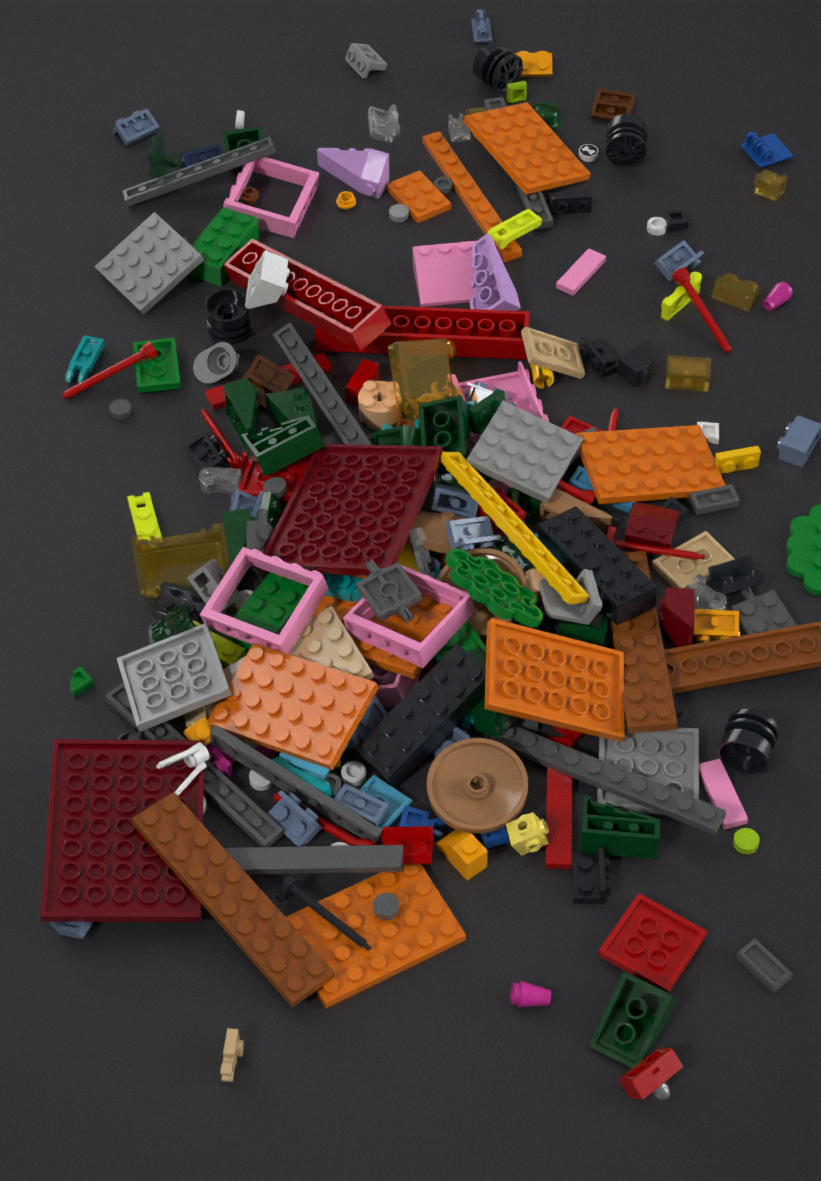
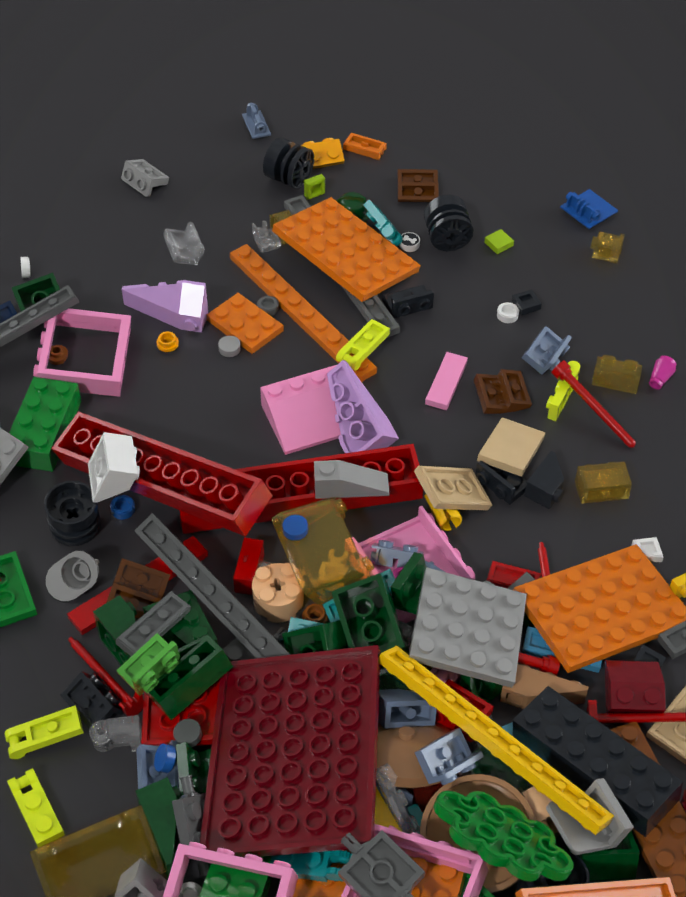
camera: 15 degrees left, 0 degrees up
none -> neon yellow plate [5,705,84,759]
none -> blue tile [110,495,135,520]
none -> dark grey tile [116,591,191,656]
none -> bright green bracket [116,633,180,696]
none -> blue tile [154,744,176,773]
none -> blue tile [282,515,308,541]
none -> light grey slope [314,460,389,499]
none -> orange tile [343,133,387,160]
none -> teal hinge [363,200,403,246]
none -> reddish brown slope [474,369,532,414]
none -> tan tile [477,418,545,476]
none -> lime tile [484,229,514,254]

